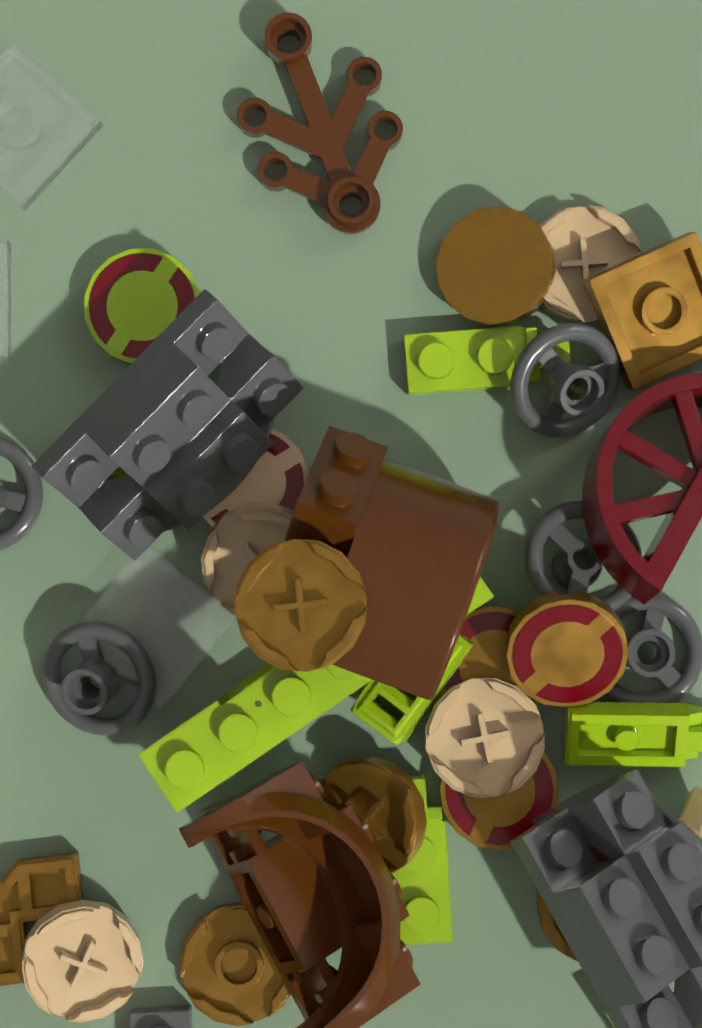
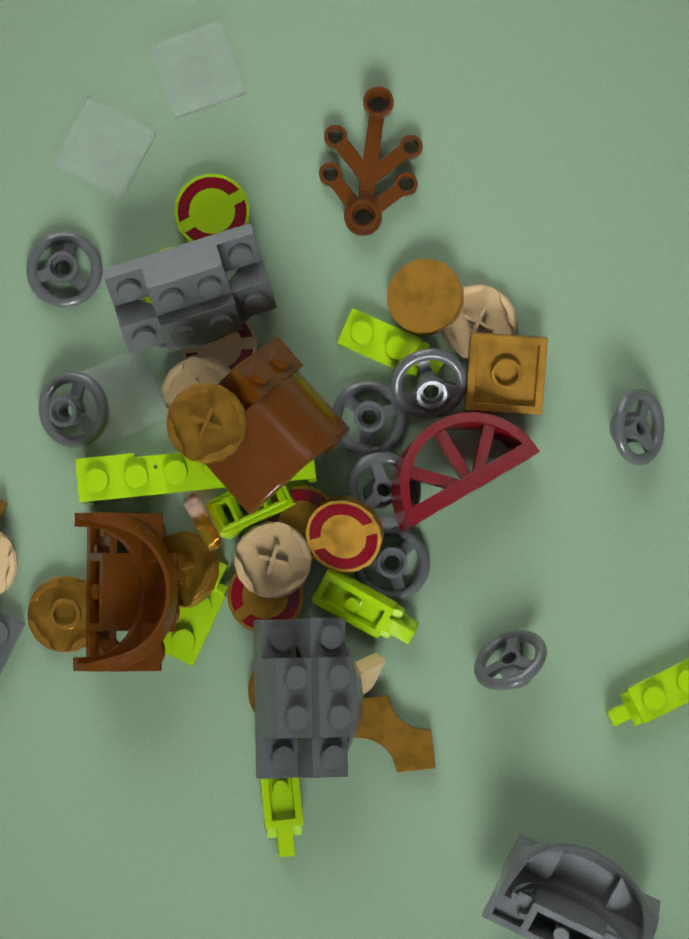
camera: 30 degrees right, 0 degrees up
none -> clear orange tile [183,493,222,551]
none -> dark grey piece [332,380,407,456]

